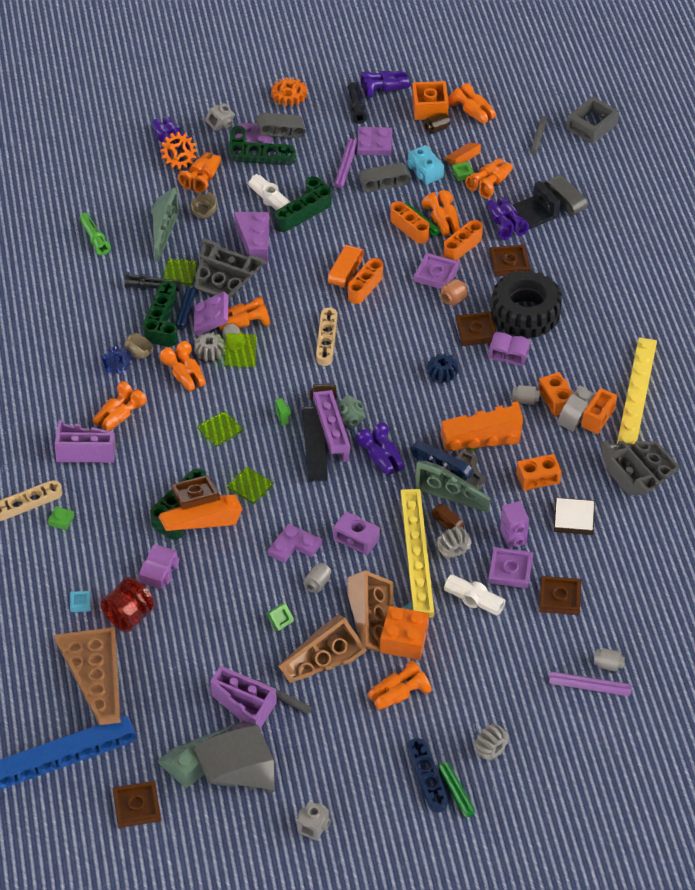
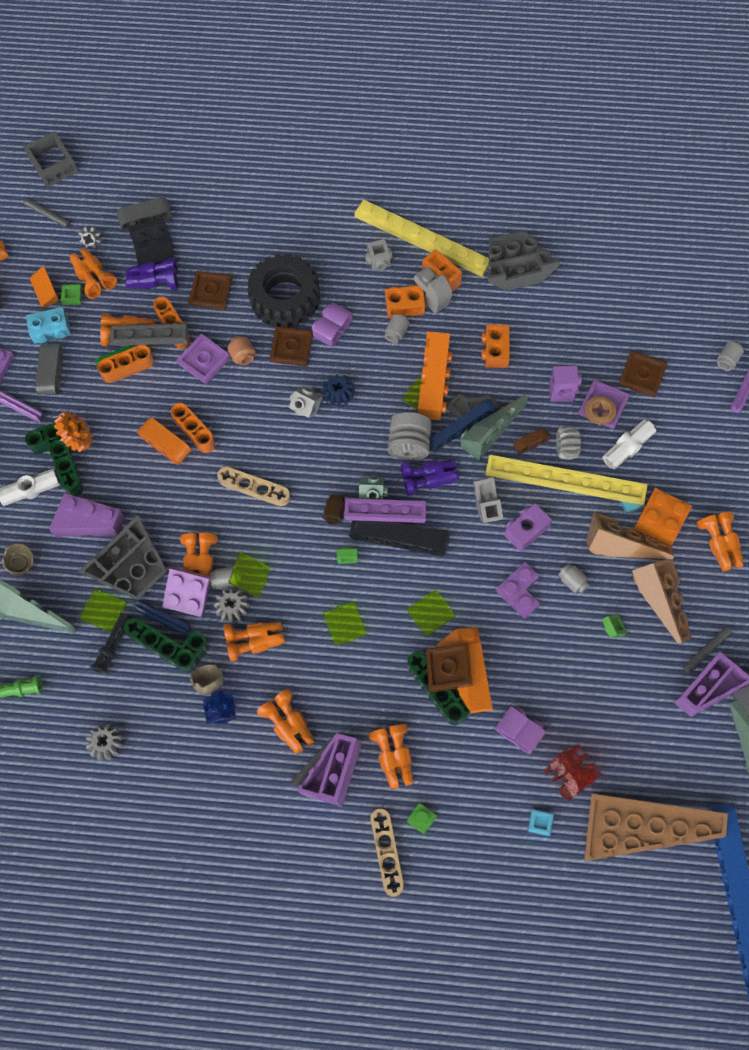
camera: 70 degrees left, 20 degrees up
white tile [554,497,595,535] -> none
none -> orange gear [54,411,93,452]
none -> light grey gear [79,225,103,249]
none -> light grey gear [86,724,123,761]
none -> dark grey tile [110,323,188,346]
none -> light grey brick [289,387,323,418]
none -> light grey brick [365,239,393,271]
none -> orange piece [368,724,413,789]
none -> light grey wheel [388,412,431,460]
none -> light grey brick [473,477,503,523]
none -> medium nougat gear [584,396,616,426]

